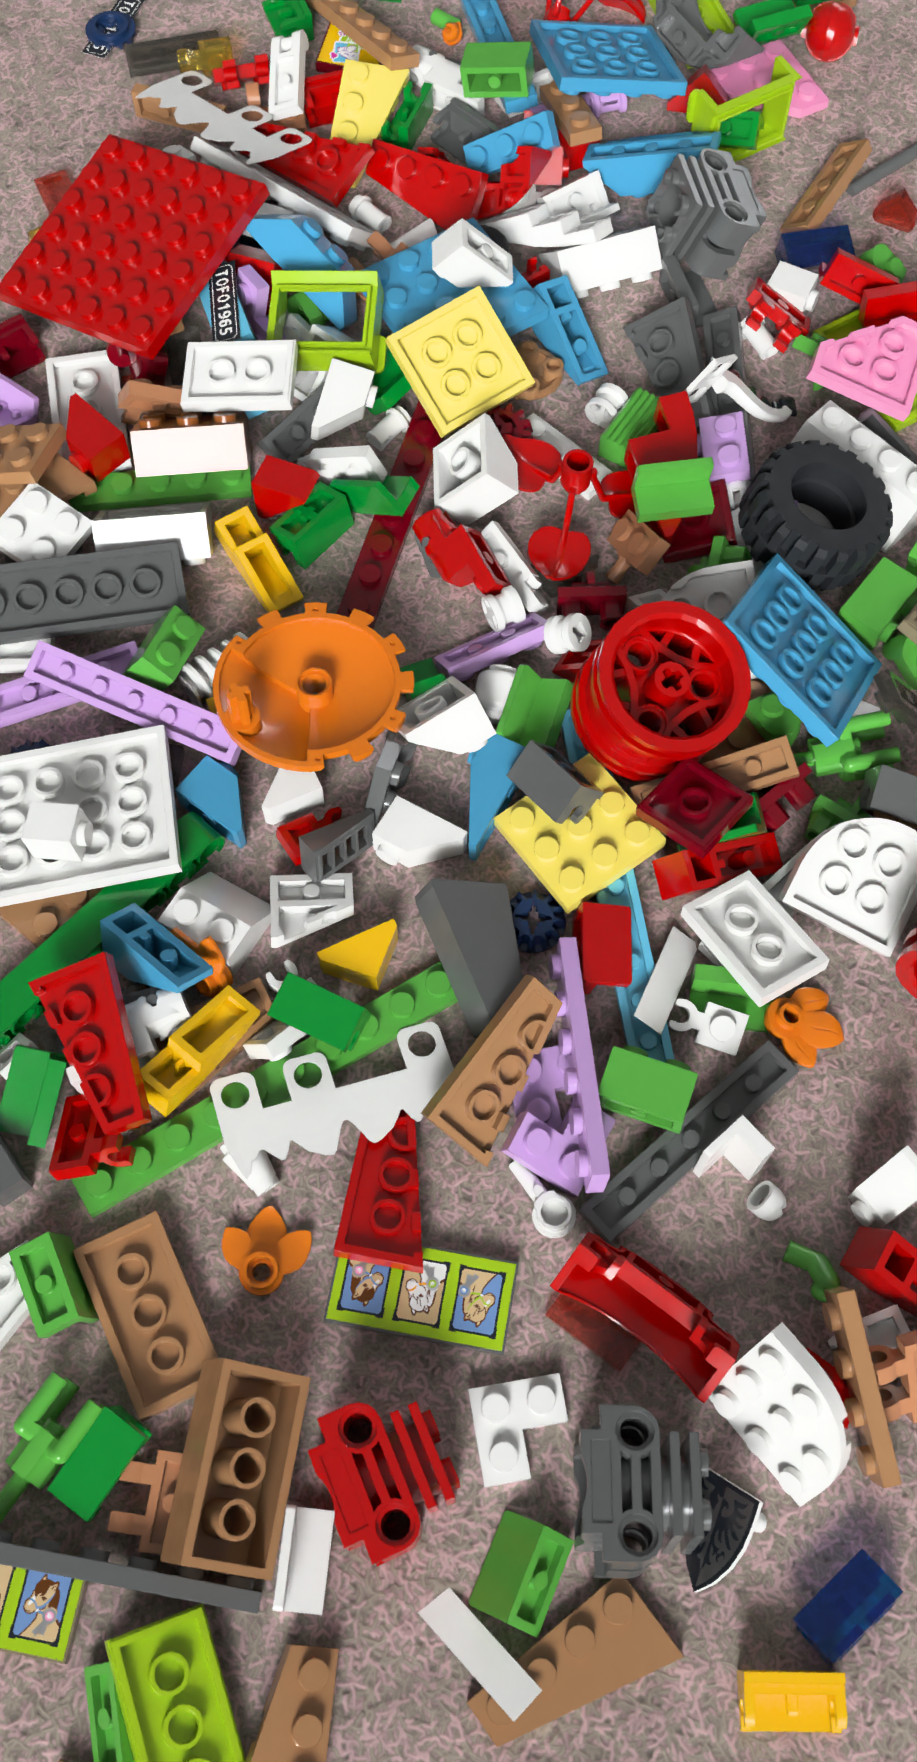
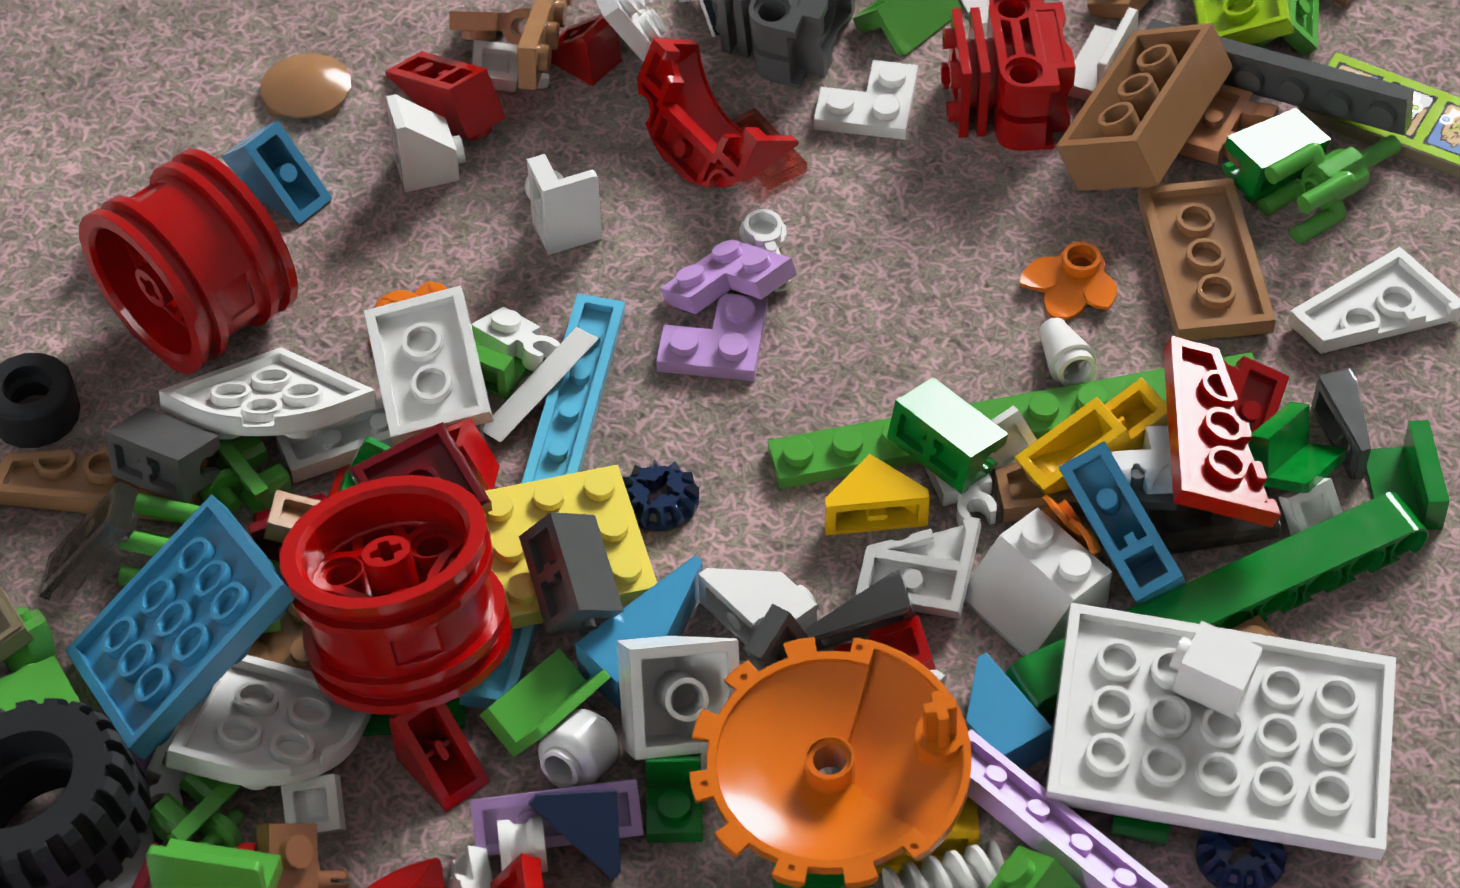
camera: 160 degrees left, 15 degrees down
bright green panel [9,1231,100,1338] -> none
white piece [210,1022,454,1180] -> none
tile [323,1245,519,1356] -> none
red wing [334,1109,424,1274] -> none
dark grey slope [415,879,523,1038] -> none
medium nougat wing [420,974,563,1167] -> none
white wheel [544,613,592,654] -> none
lavender plate [548,937,611,1193] -> none
dark red hips [556,571,627,630] -> none
red panel [572,902,632,994] -> none
dark grey plate [578,1040,799,1245] -> none
bright green brick [598,1045,698,1134] -> none
bright green arm [782,1240,841,1303] -> none
none -> dark blue slope [528,789,621,881]

